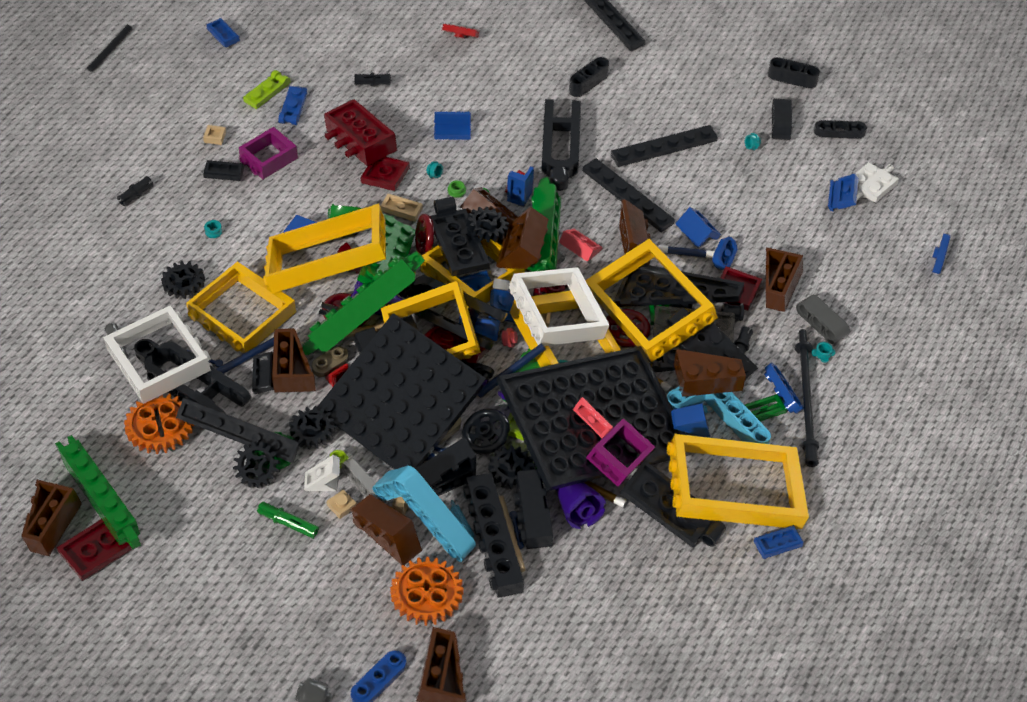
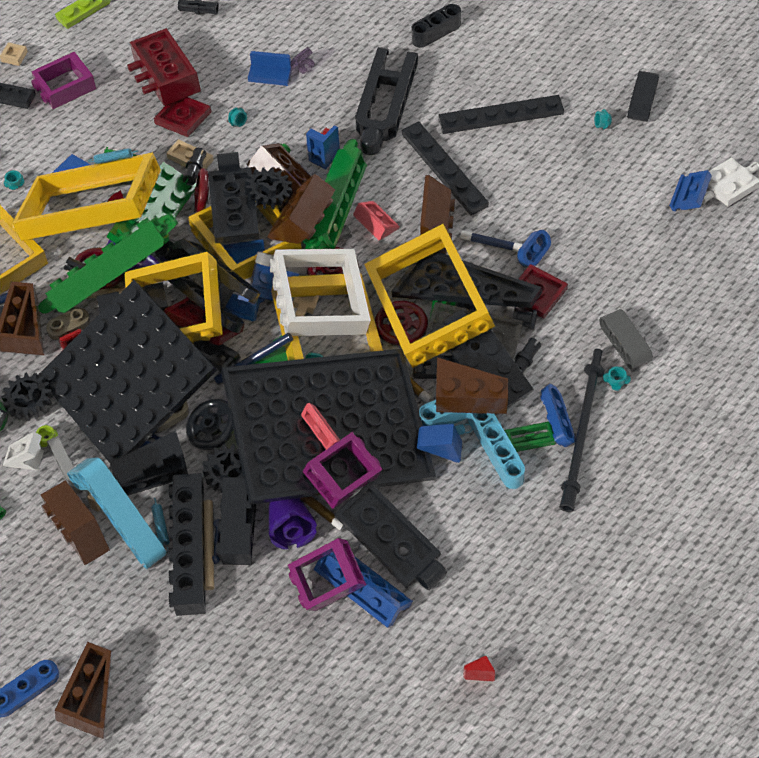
camera: 15 degrees right, 5 degrees up
blue plate [278,86,308,125] -> none
tan plate [326,489,357,519] -> none
orange gear [390,556,463,626] -> none
bright green plate [448,180,466,198] -> none
coral plate [502,328,518,348] -> none
yellow window [667,434,809,529] -> none
blue panel [676,207,721,248] -> none
blue plate [754,525,804,559] -> none
reddish brown wedge [766,247,803,312] -> none
black beam [768,57,820,89] -> none
black beam [814,120,867,139] -> none
none -> teal plate [4,170,25,190]
none -> medium azure piece [88,148,139,164]
none -> black pin [182,147,207,186]
none -> magenta window [288,538,366,611]
none -> clear purple tile [291,47,315,74]
none -> blue fence [313,552,413,628]
none -> red slope [463,656,495,681]

